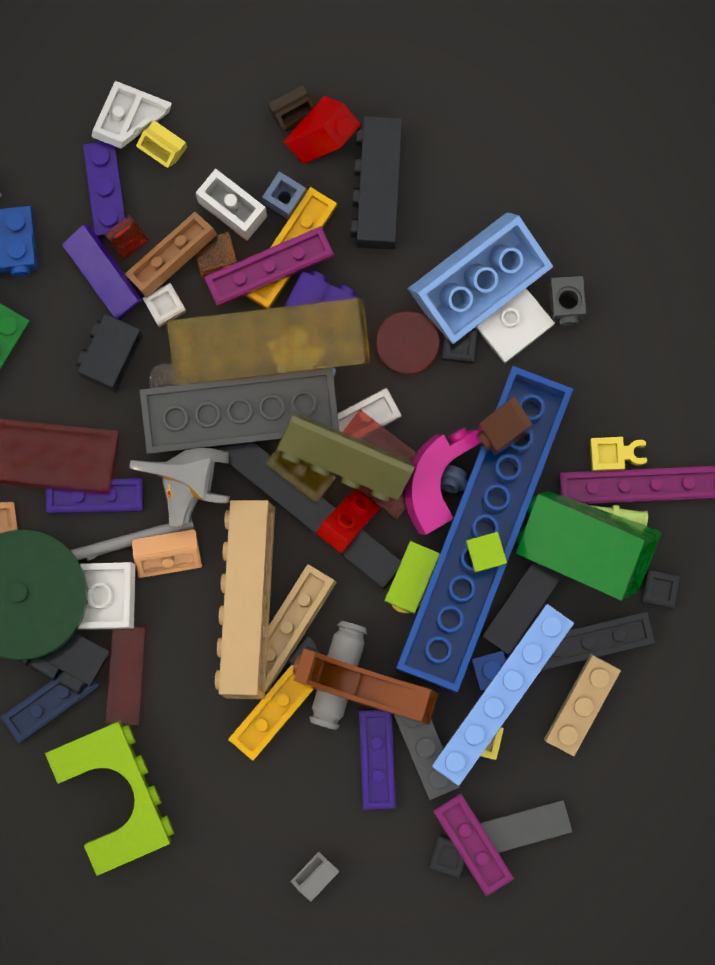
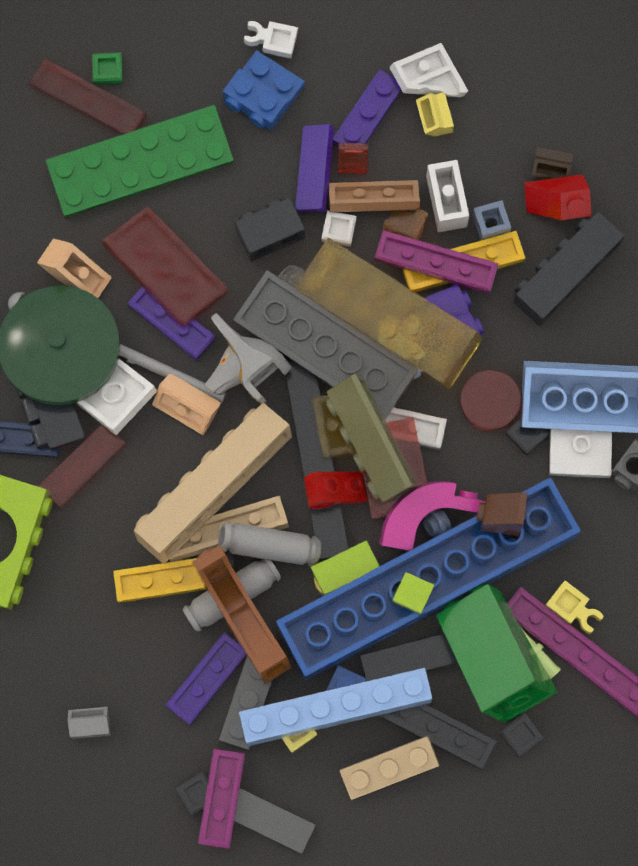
camera: 40 degrees right, 5 degrees down
none -> light grey axle [218,522,321,566]

